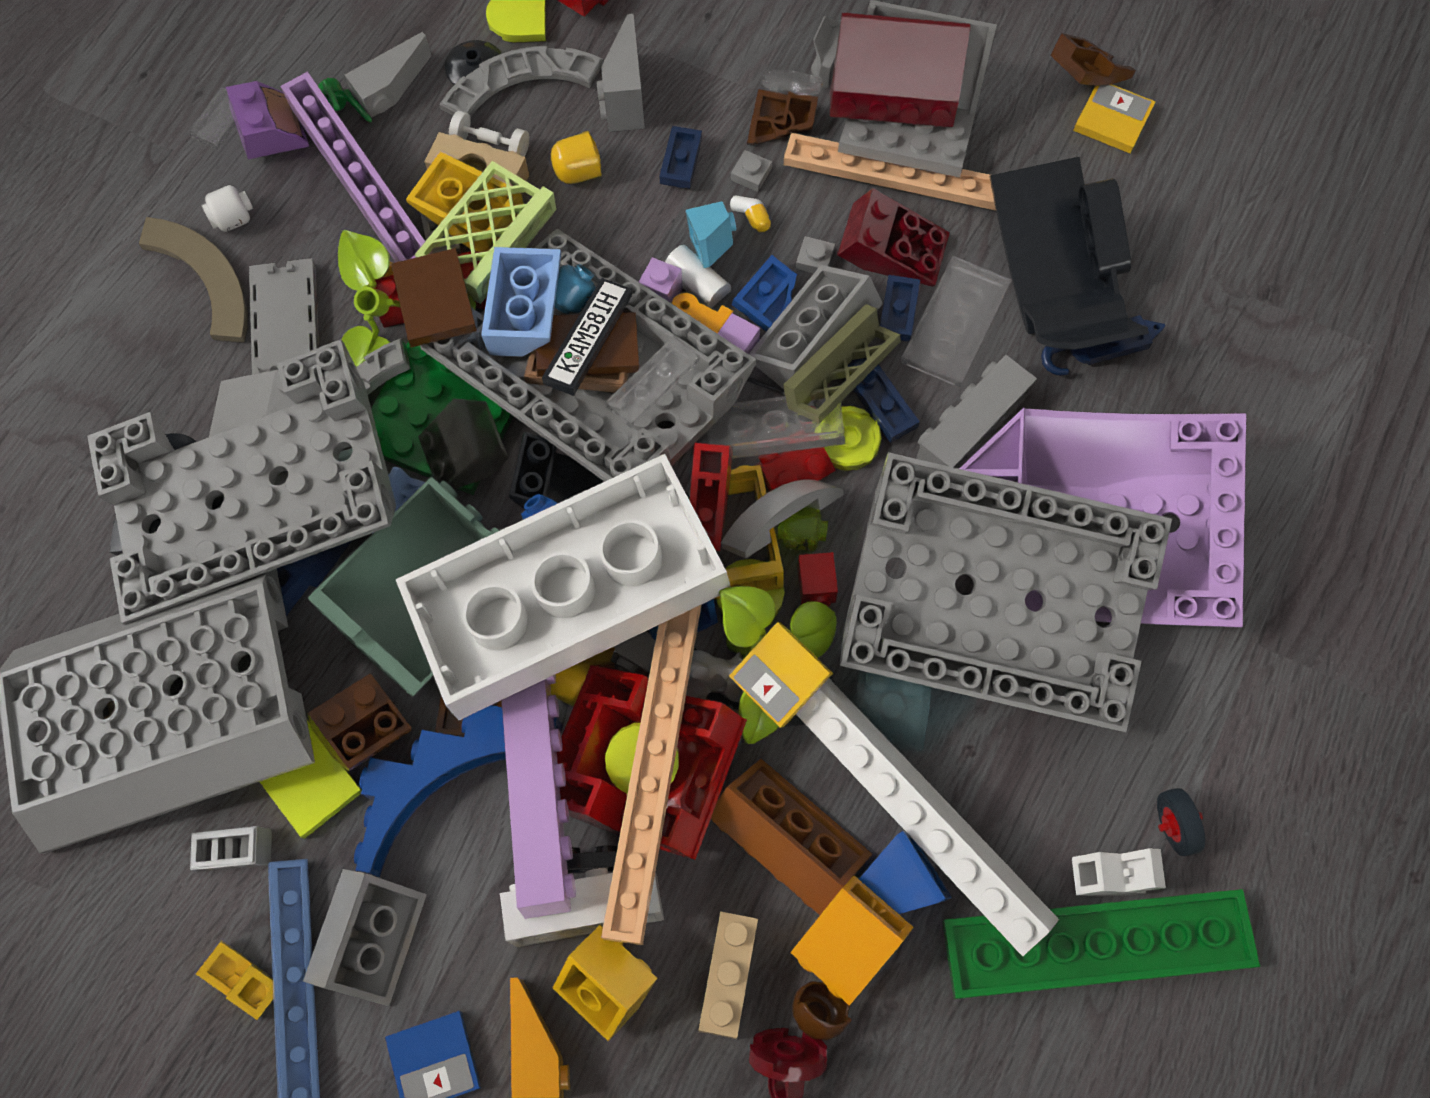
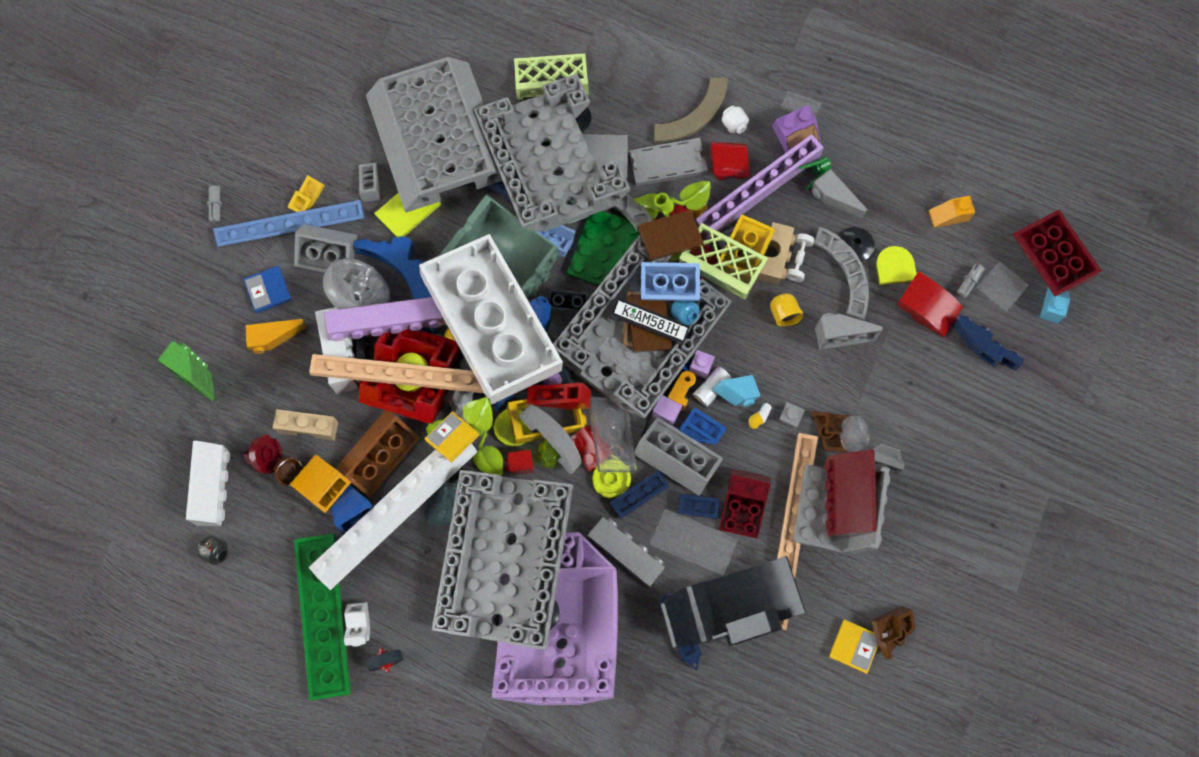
camera: 85 degrees right, 5 degrees up
reddish brown slope [307,673,412,771] -> none
clear smoke slope [418,399,509,490] -> none
yellow brick [553,925,657,1041] -> none
dark blue plate [659,126,702,189] -> none
olive fence [783,304,901,424] -> none
light grey plate [796,236,835,274] -> none
none -> flat silver wheel [323,258,390,310]
none -> yellowish green fence [514,54,589,100]
none -> red slope [710,142,750,180]

